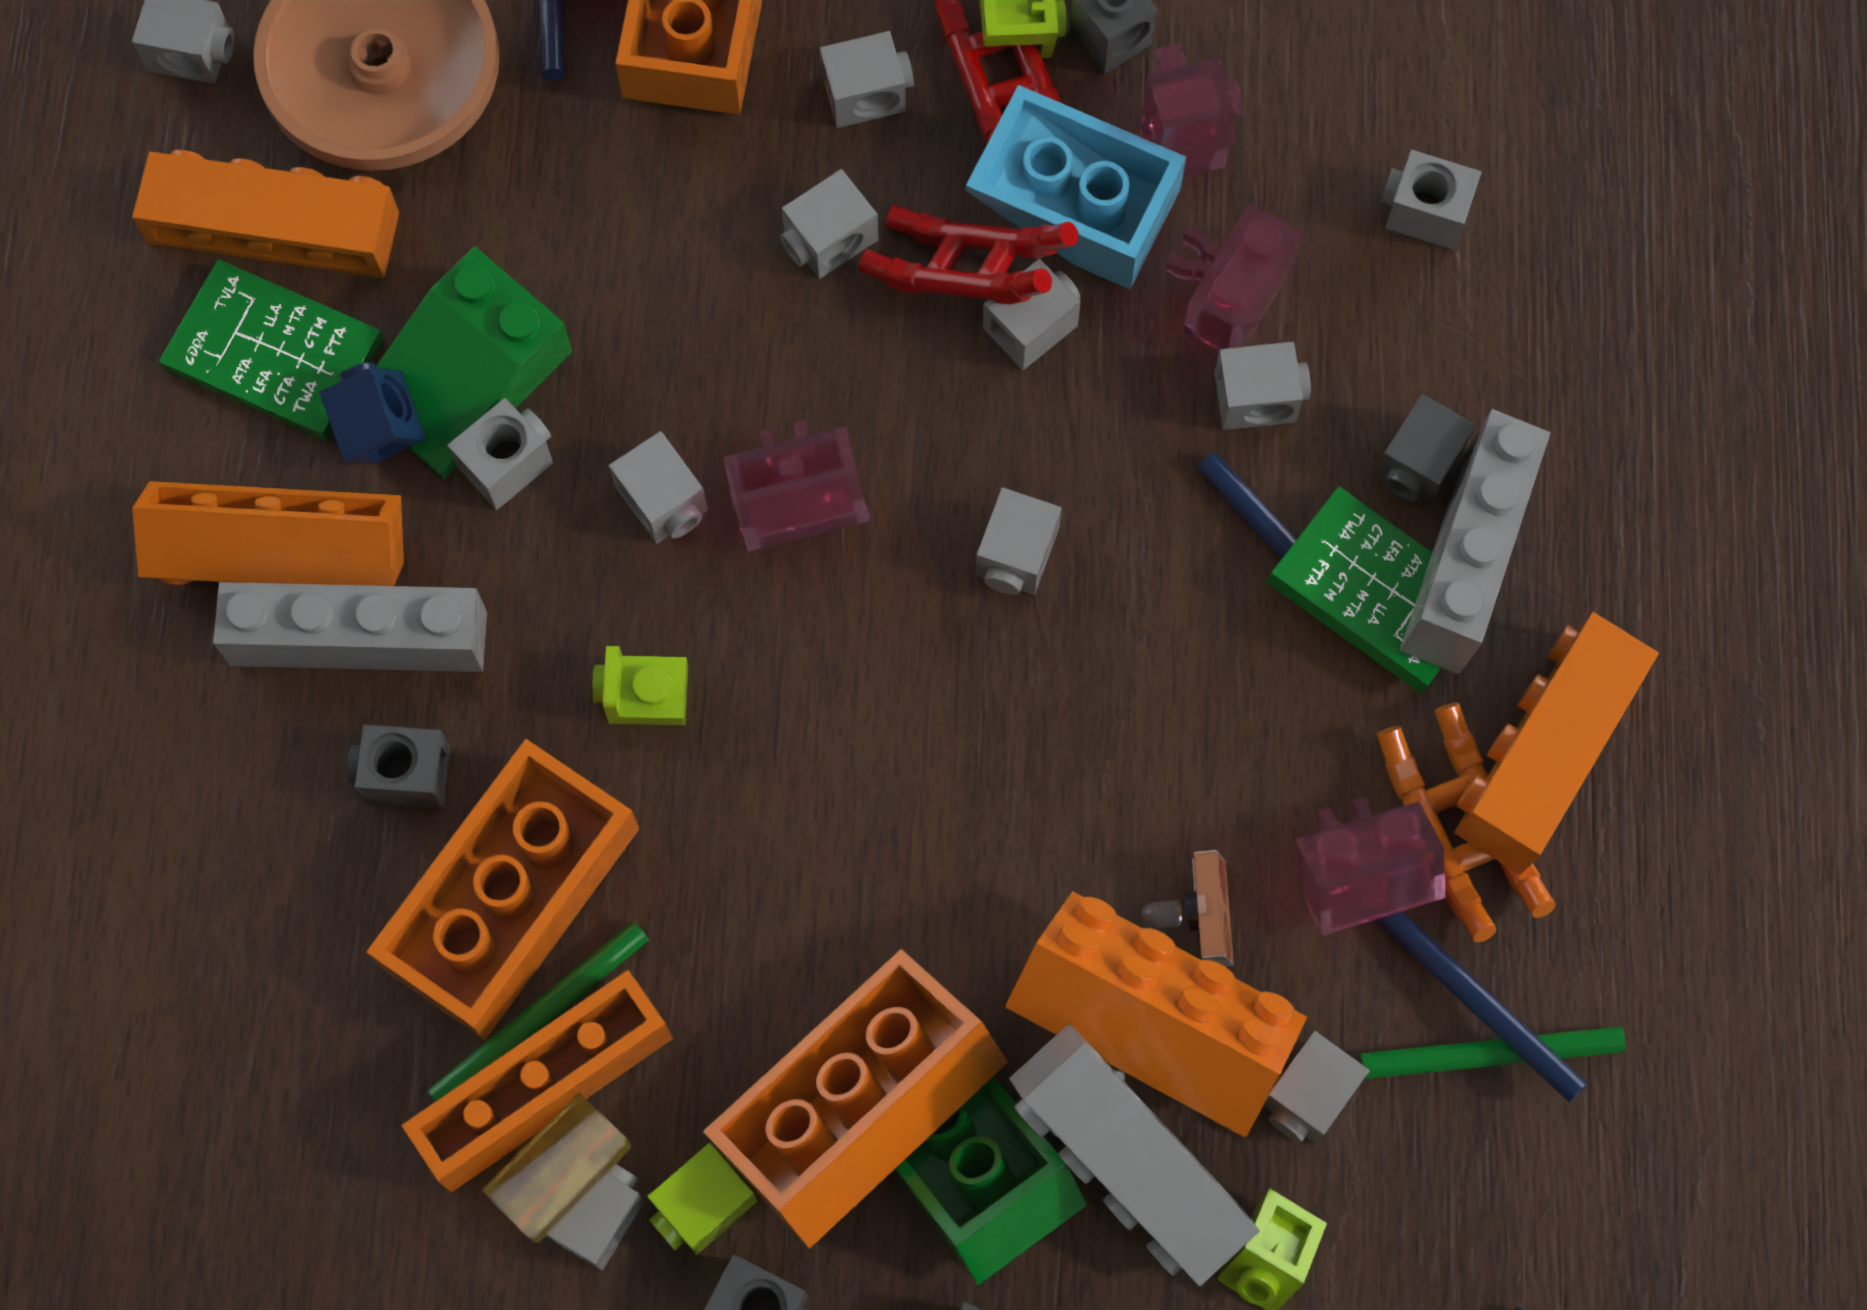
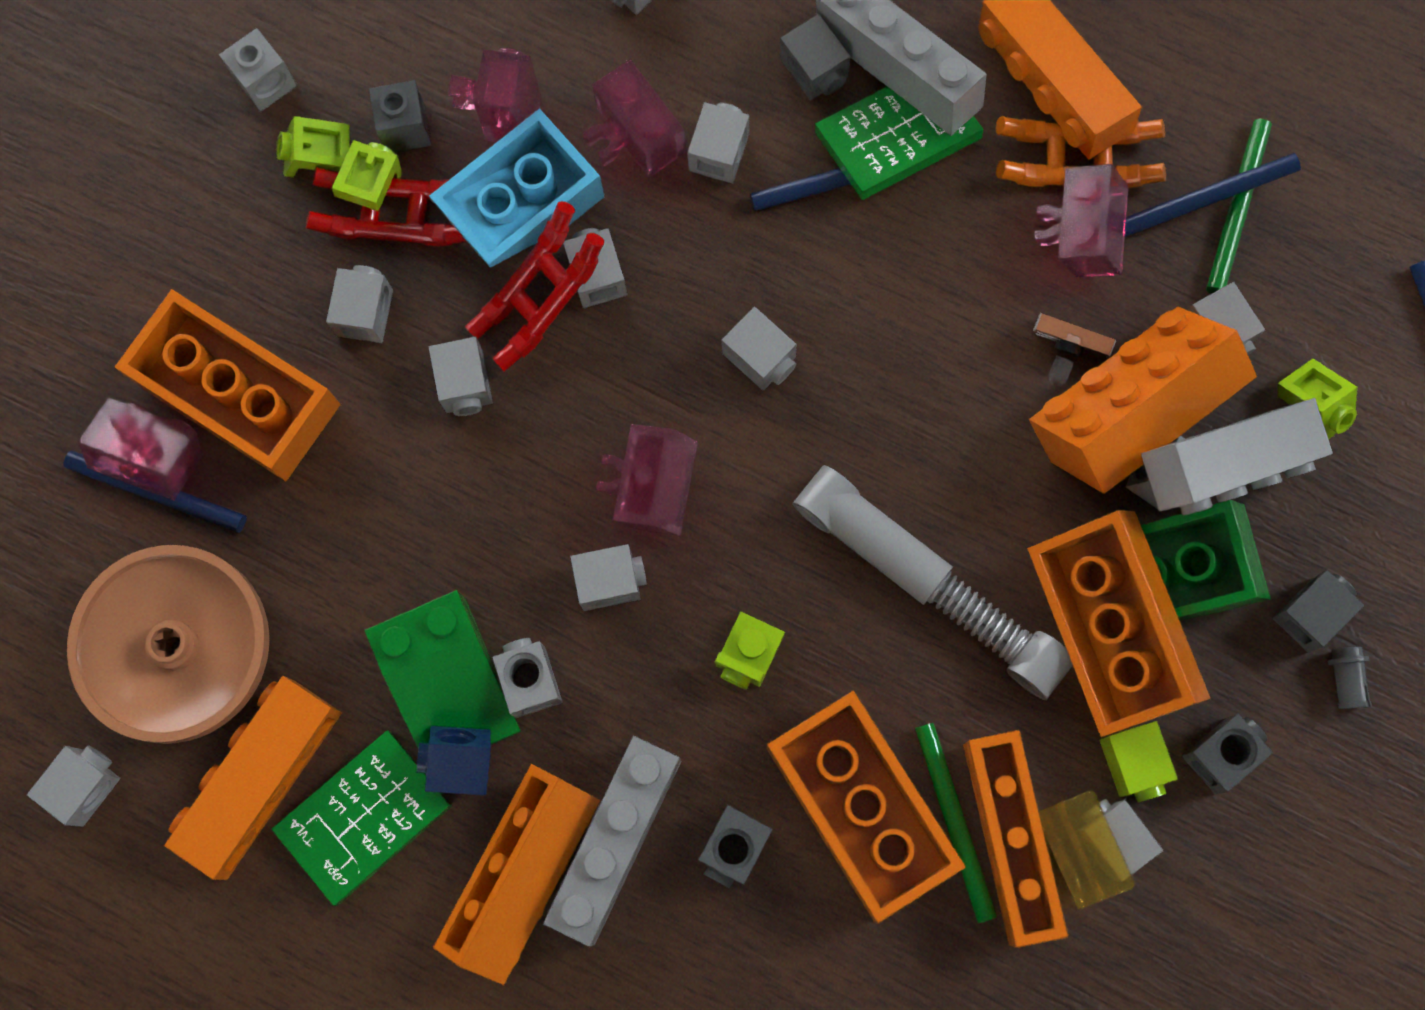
camera: 60 degrees left, 5 degrees up
none -> light grey piece [792,465,1073,700]

